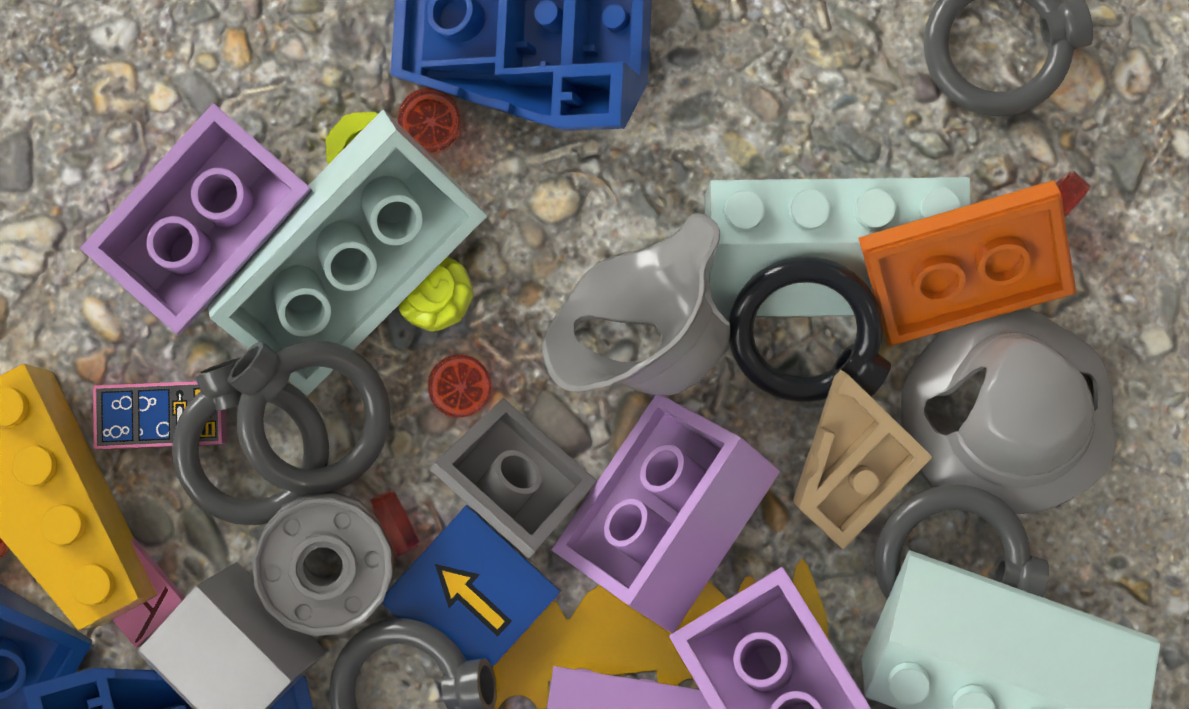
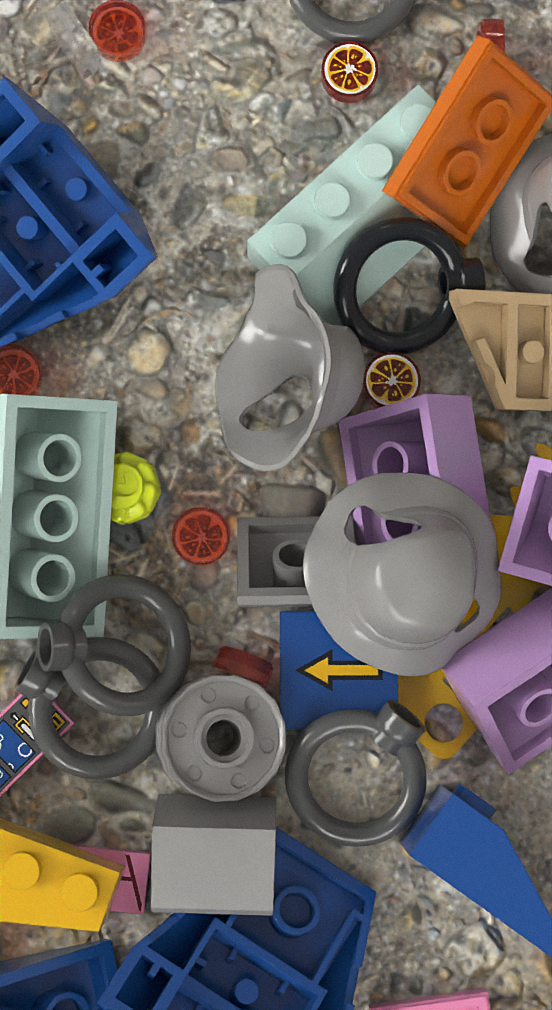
camera: 45 degrees left, 0 degrees up
none -> light grey piece [303,473,501,676]
none -> clear red tile [321,41,378,103]
none -> tile [362,352,421,408]

